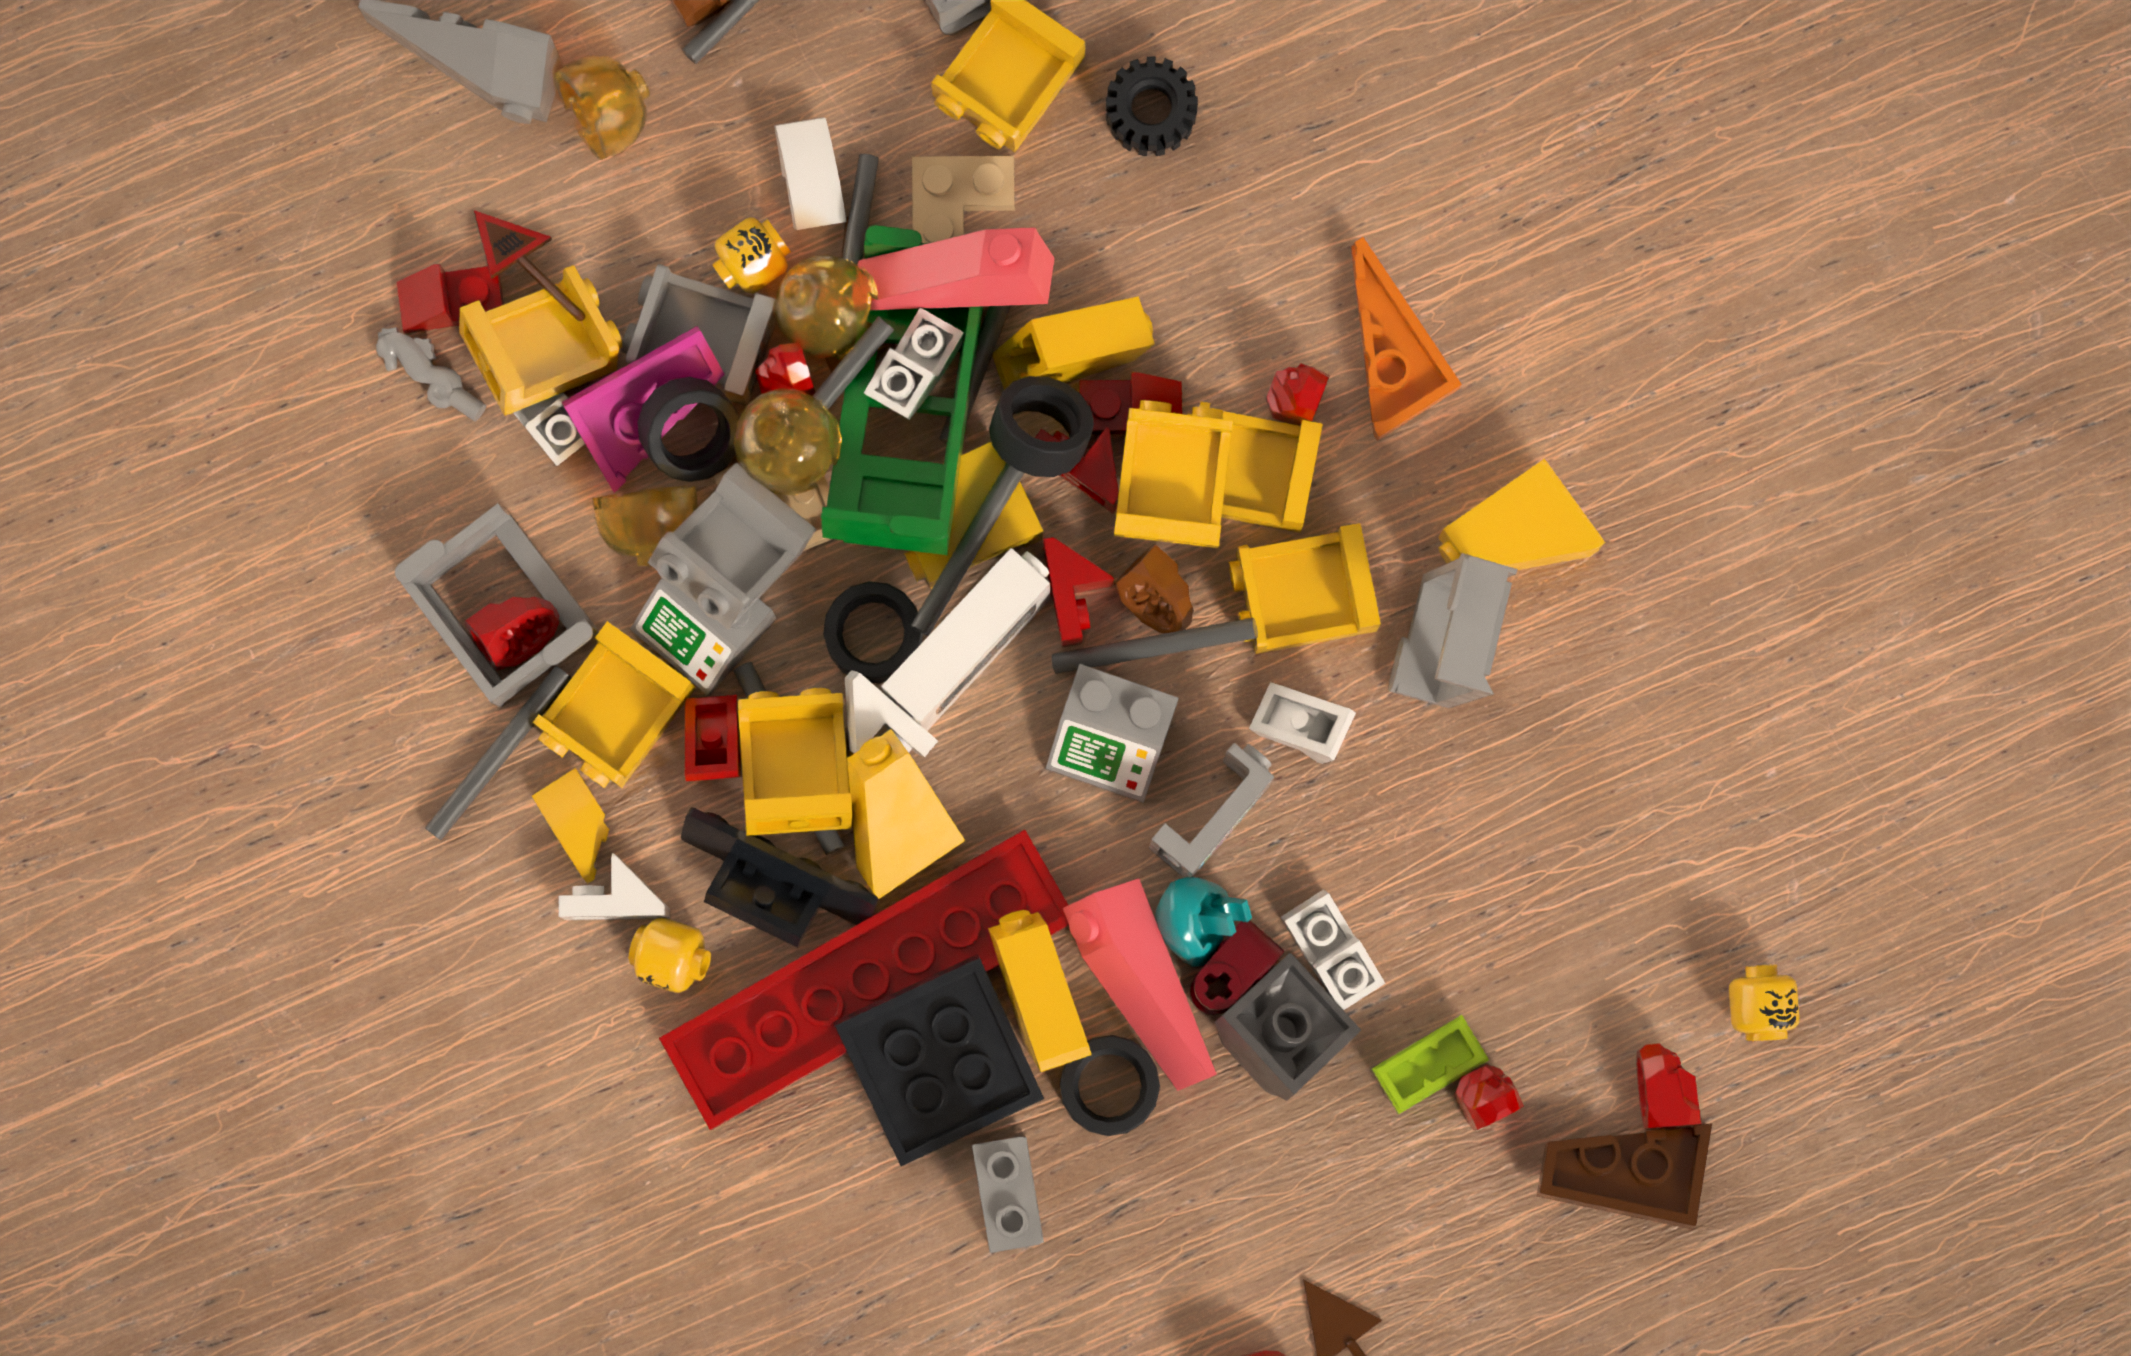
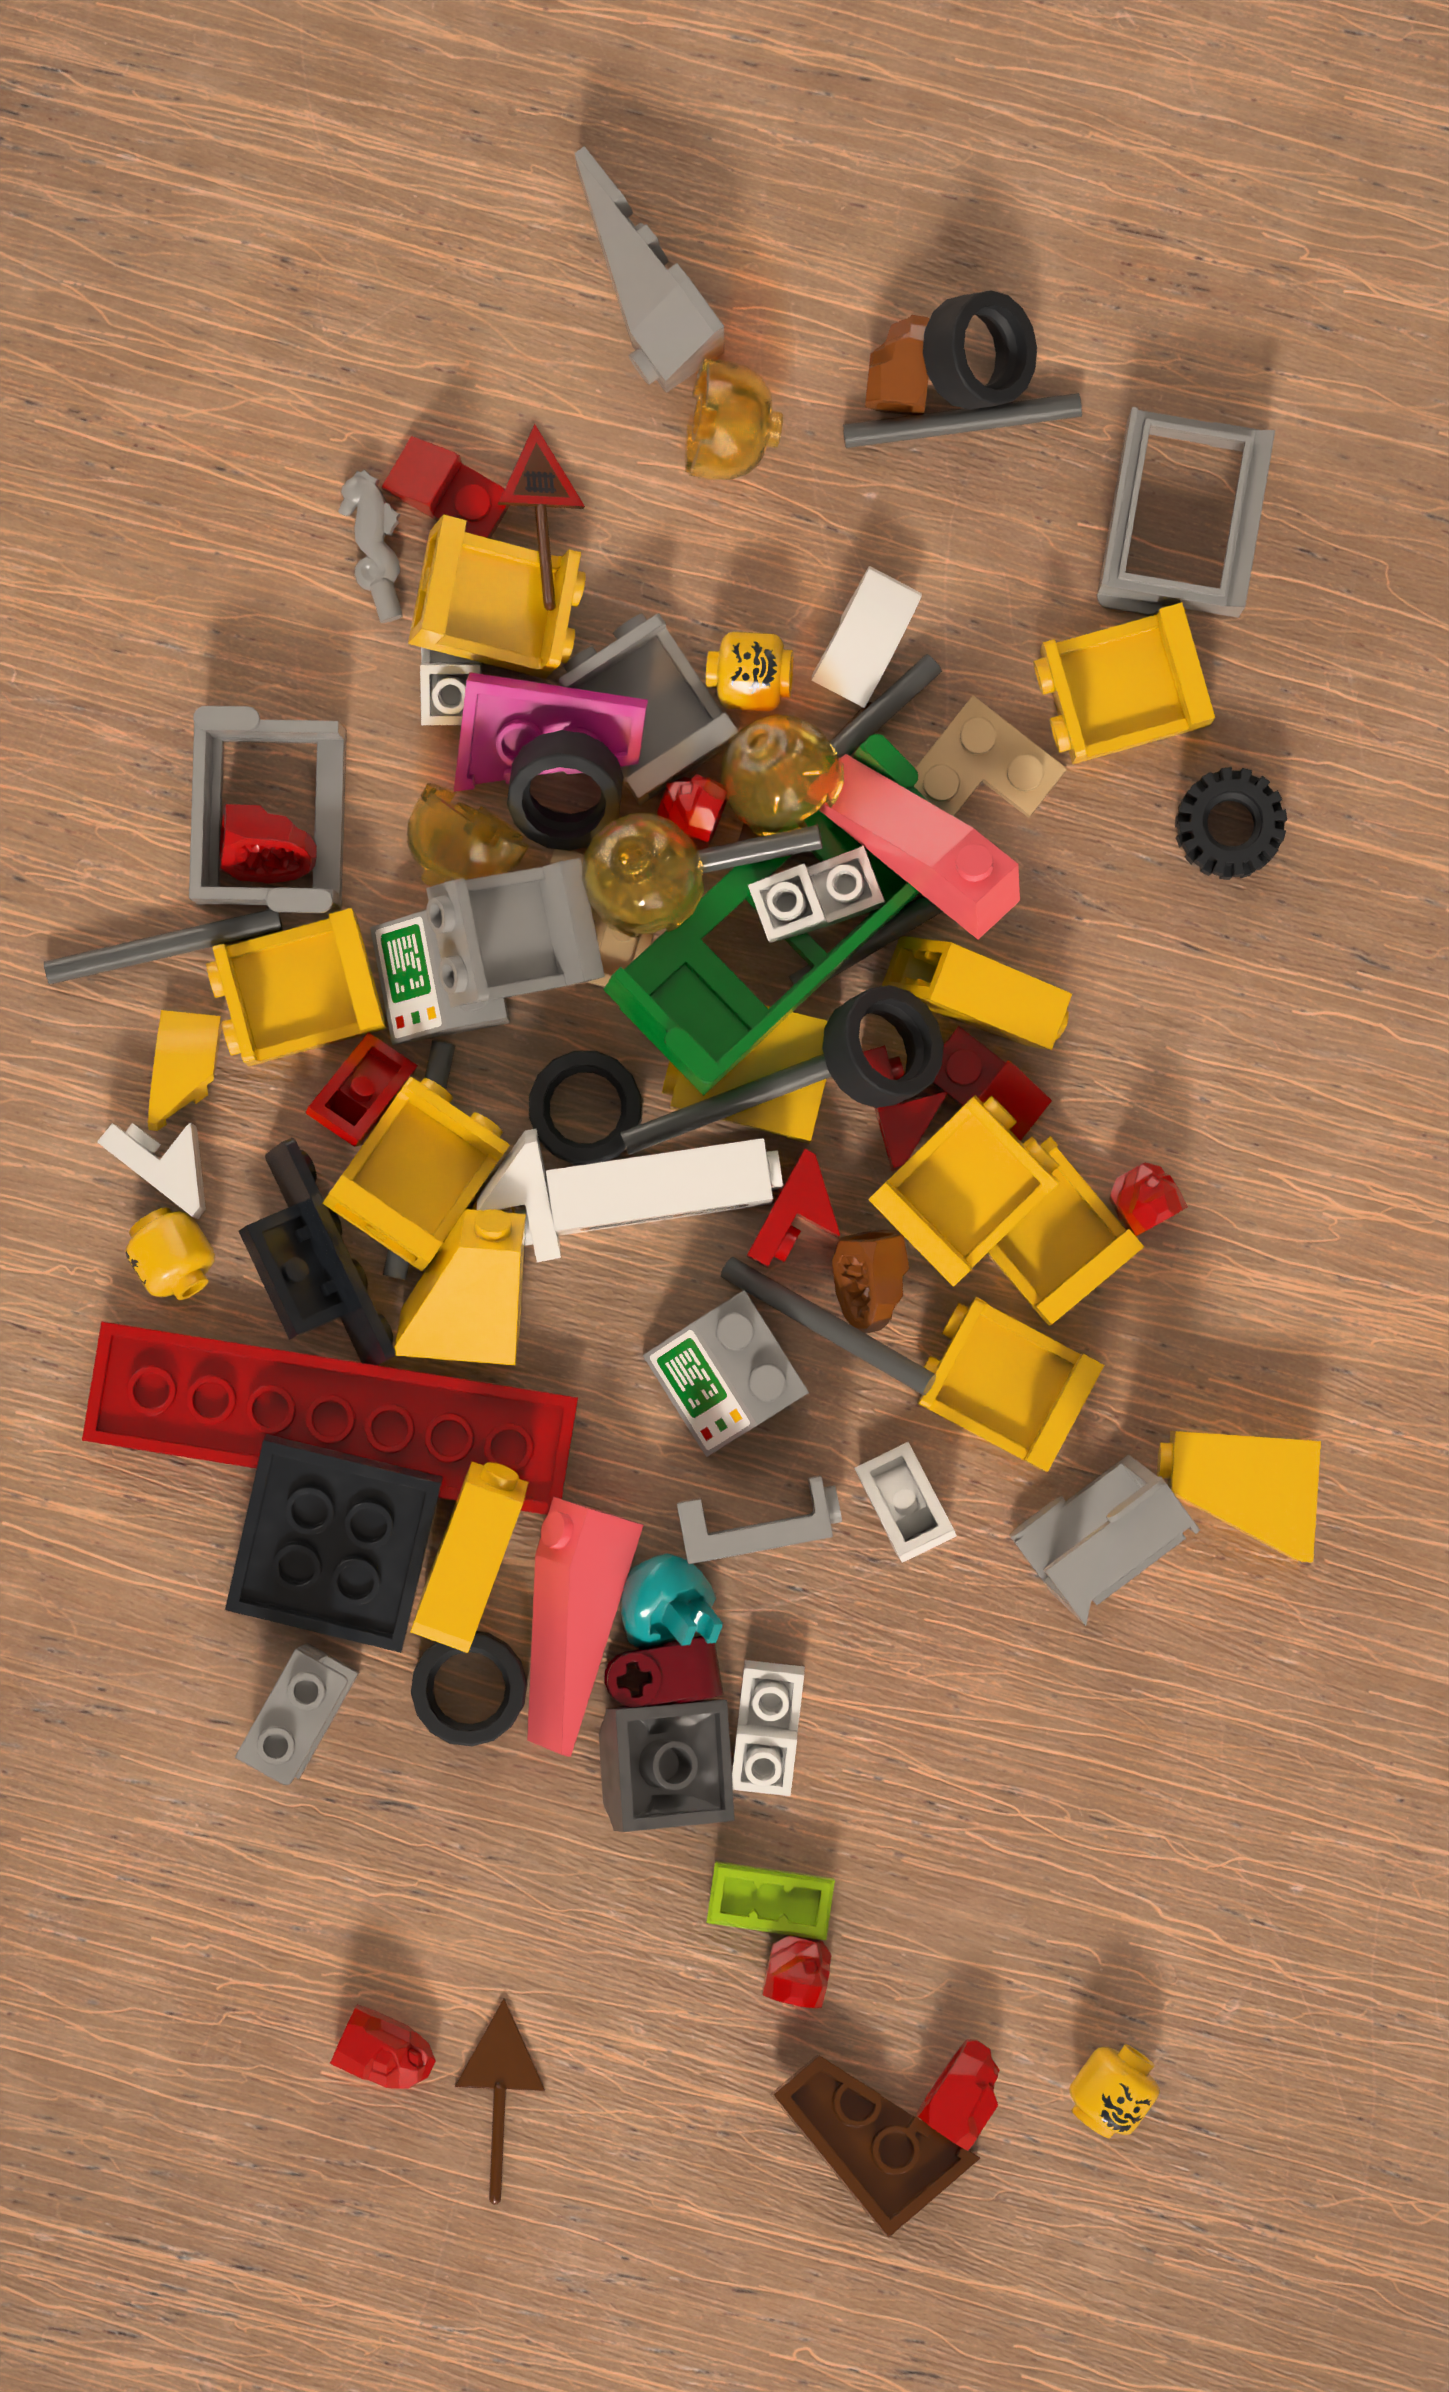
camera: 40 degrees right, 5 degrees up
orange wing [1351,237,1462,441] -> none

